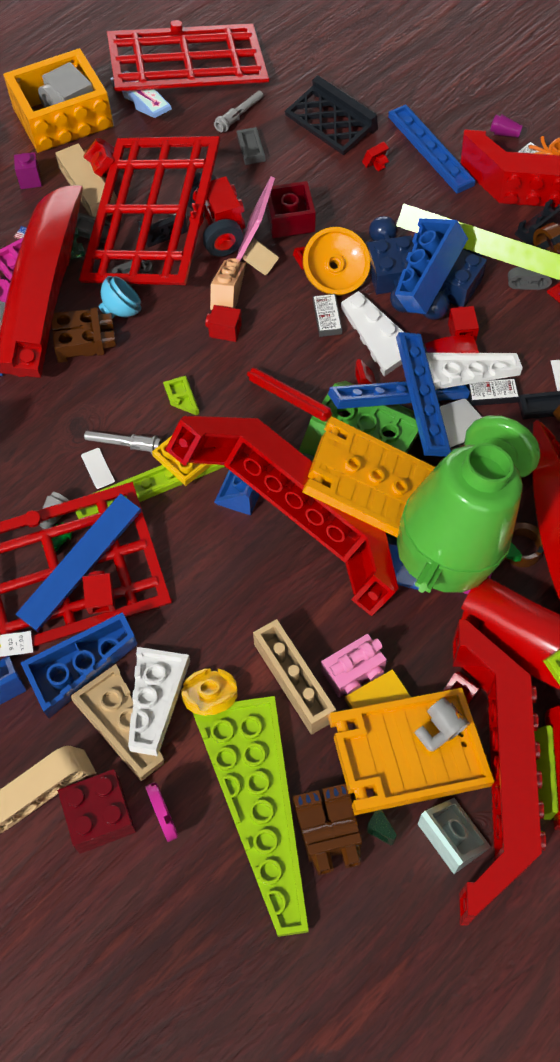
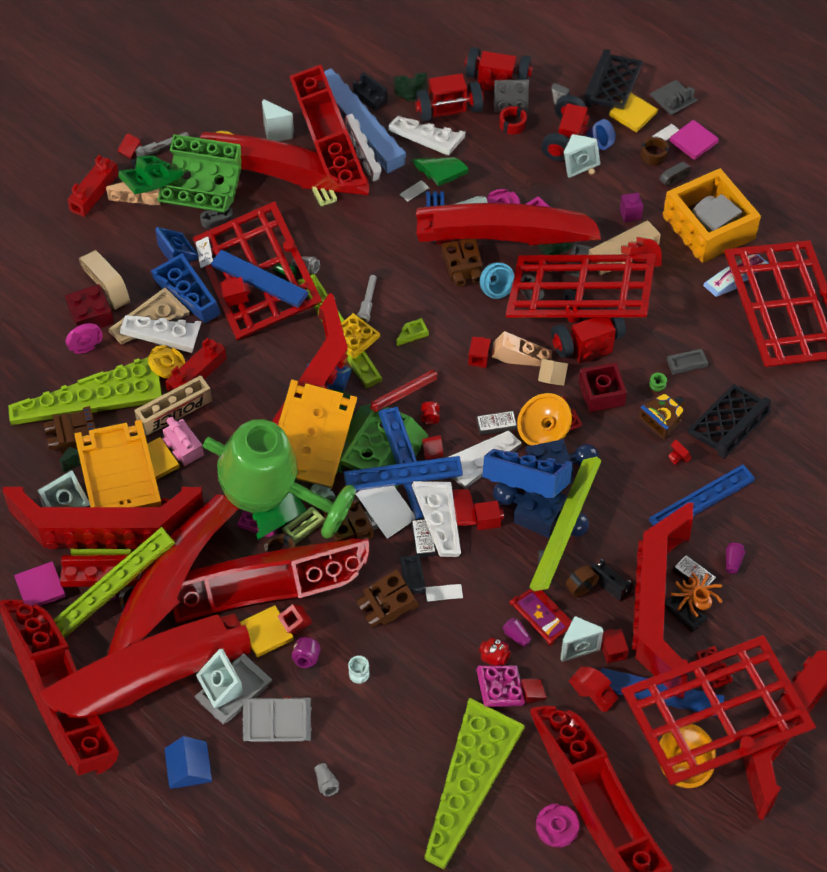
camera: 85 degrees right, 5 degrees down
white sticker [81,448,115,489] -> none
light grey pin [214,90,263,132] -> none
bright pink piece [236,176,275,260] -> none
light grey piece [414,697,470,751] -> none
none -> red brick [165,338,227,392]
none -> red wheel [421,402,440,425]
none -> reddish brown torso [638,394,686,440]
none -> bright green bush [649,373,667,392]

